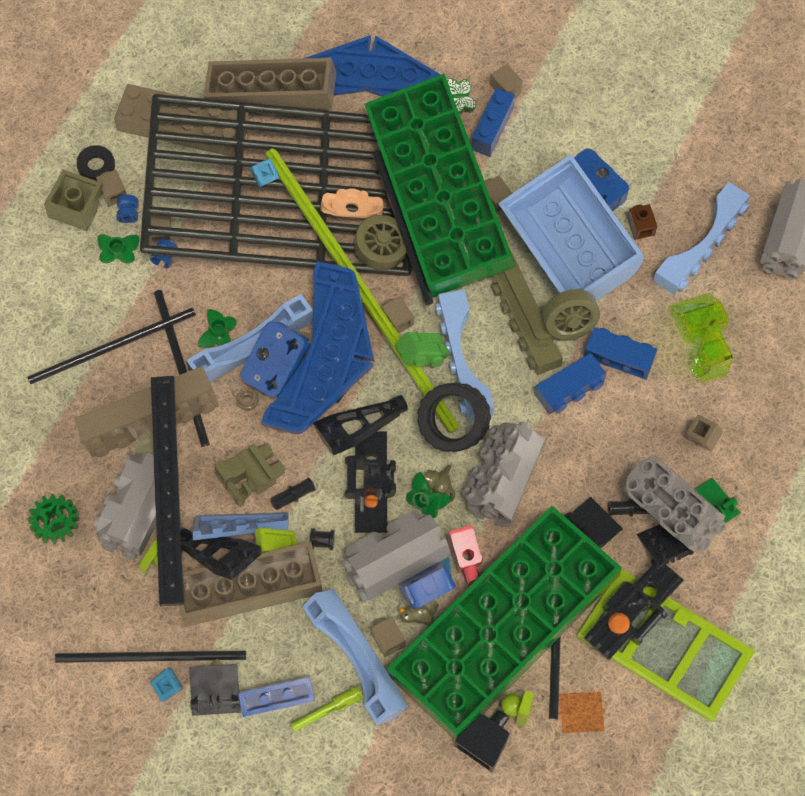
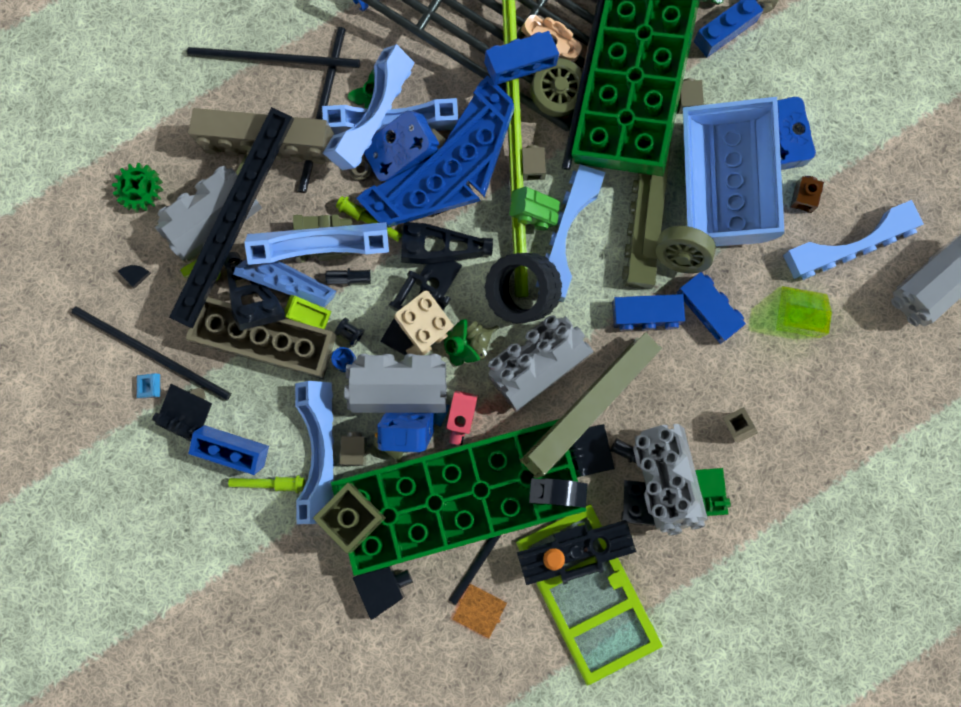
camera: 30 degrees right, 15 degrees up
lime tile [502,690,534,727] -> none
clear neon green slope [692,319,733,384] -> none
none -> black tile [118,265,151,289]
none -> light blue arch [244,222,389,265]
none -> olive brick [313,483,385,554]
none -> light blue arch [323,44,415,170]
none -> blue wheel [331,347,357,373]
none -> lime pin [335,196,402,242]
none -> tan bracket [394,291,454,355]
none -> blue brick [484,31,559,85]
none -> olive tile [520,332,662,479]
none -> black brick [529,478,588,508]

